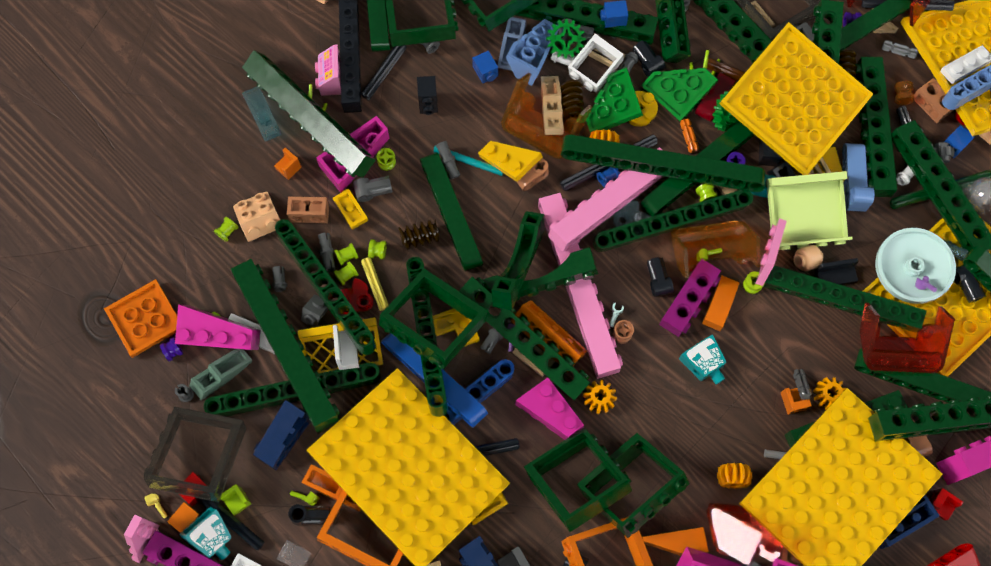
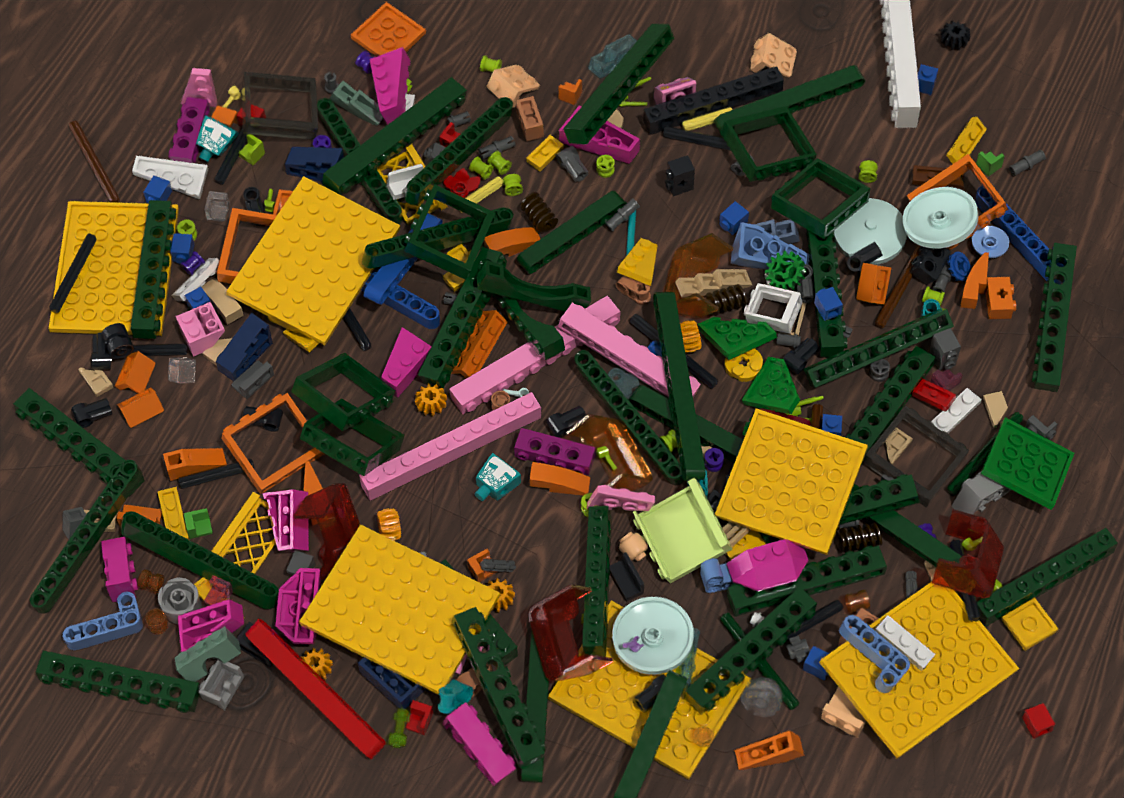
camera: 75 degrees right, 10 degrees down
orange axle [680,118,699,153] -> none
none -> dark purple wheel [313,135,332,148]
none -> bright pink brick [359,392,541,501]
none -> clear neon green bar [389,709,410,748]
none -> teal piece [438,679,473,714]
none -> red panel [439,122,460,147]
none -> orange slope [484,227,541,257]
none -> light yellow axle [682,107,732,131]
none -> dark pink wedge [726,539,809,591]
none -> blue brick [821,414,842,436]

